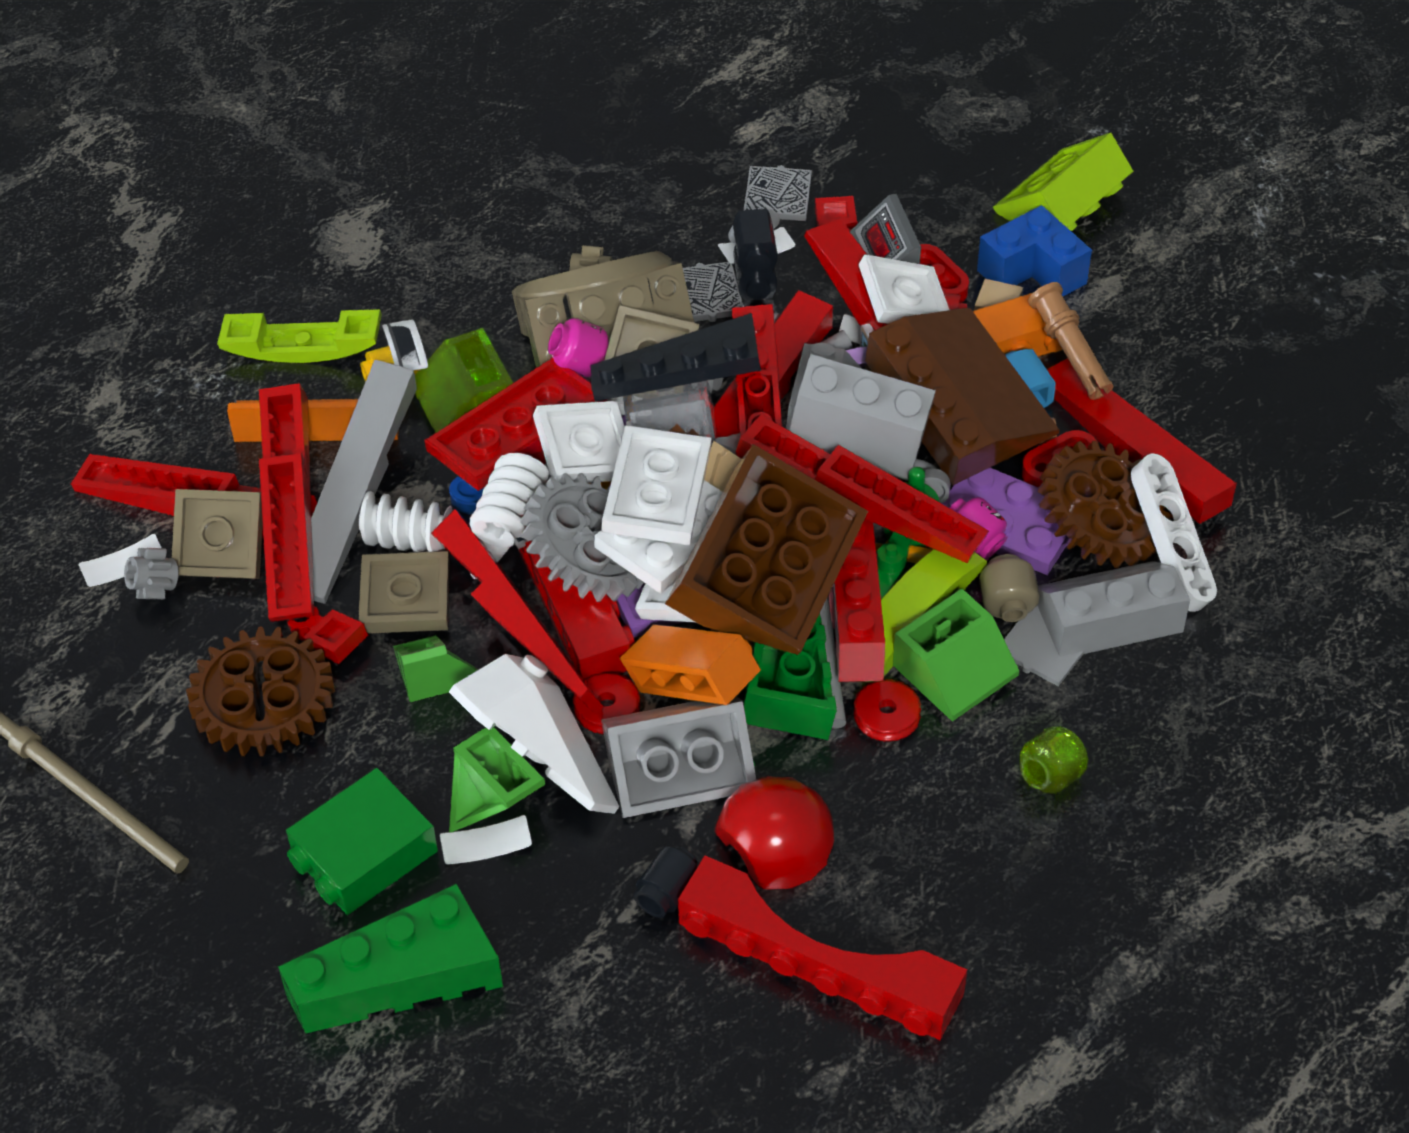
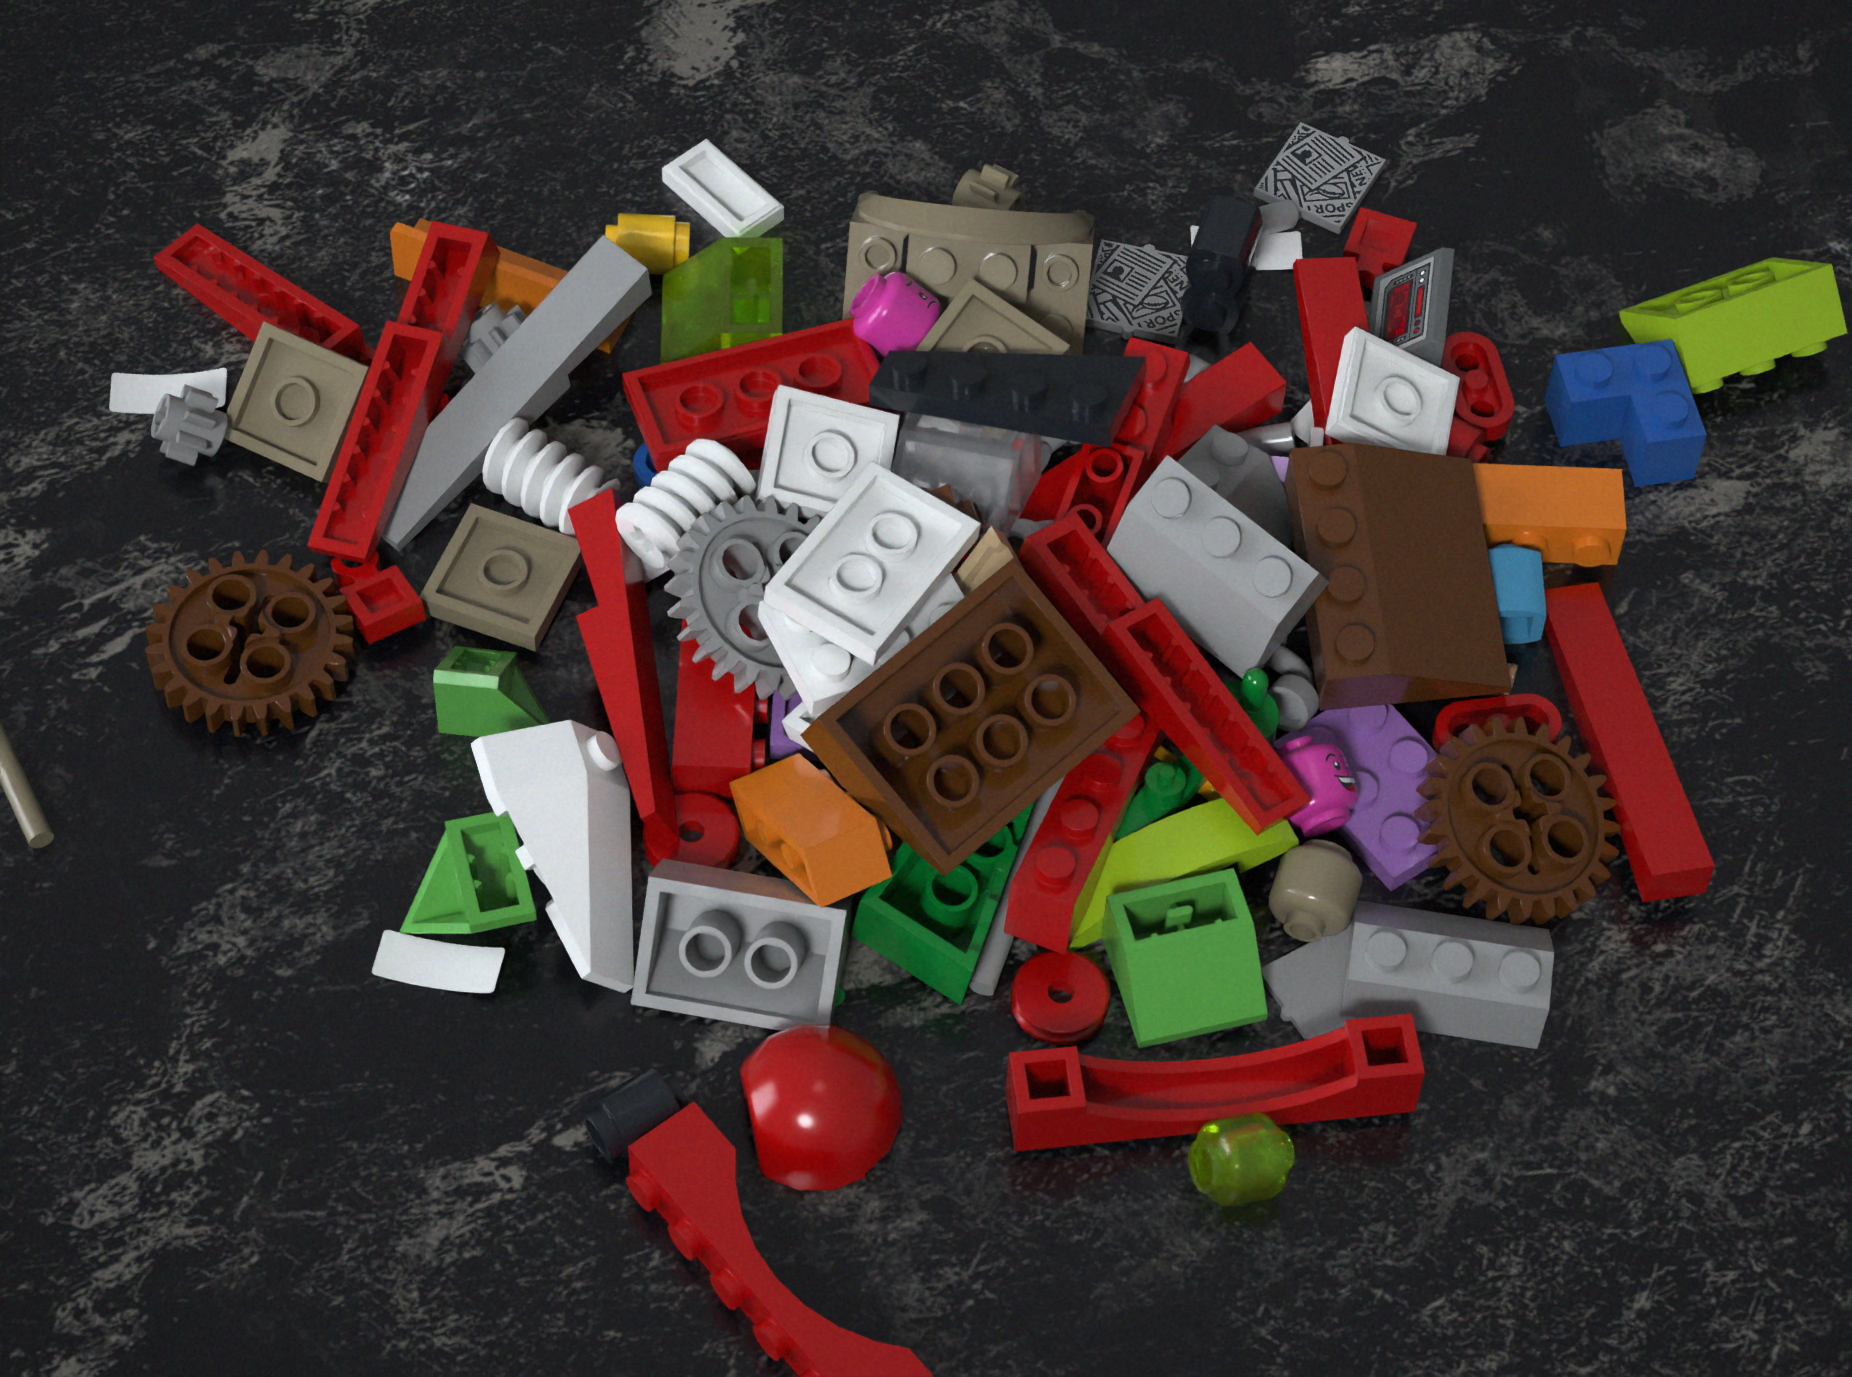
camera: 20 degrees right, 5 degrees up
lime slope [218,309,382,363] -> none
green wedge [278,884,503,1034] -> none
green brick [286,768,438,916] -> none
sticker [382,320,428,370] -> none
tan tile [974,279,1023,311] -> none
medium nougat pin [1028,282,1114,400] -> none
white beam [1131,454,1217,612] -> none
none -> light grey gear [459,301,527,374]
none -> white tile [662,139,784,250]
none -> red arch [1005,1013,1425,1151]

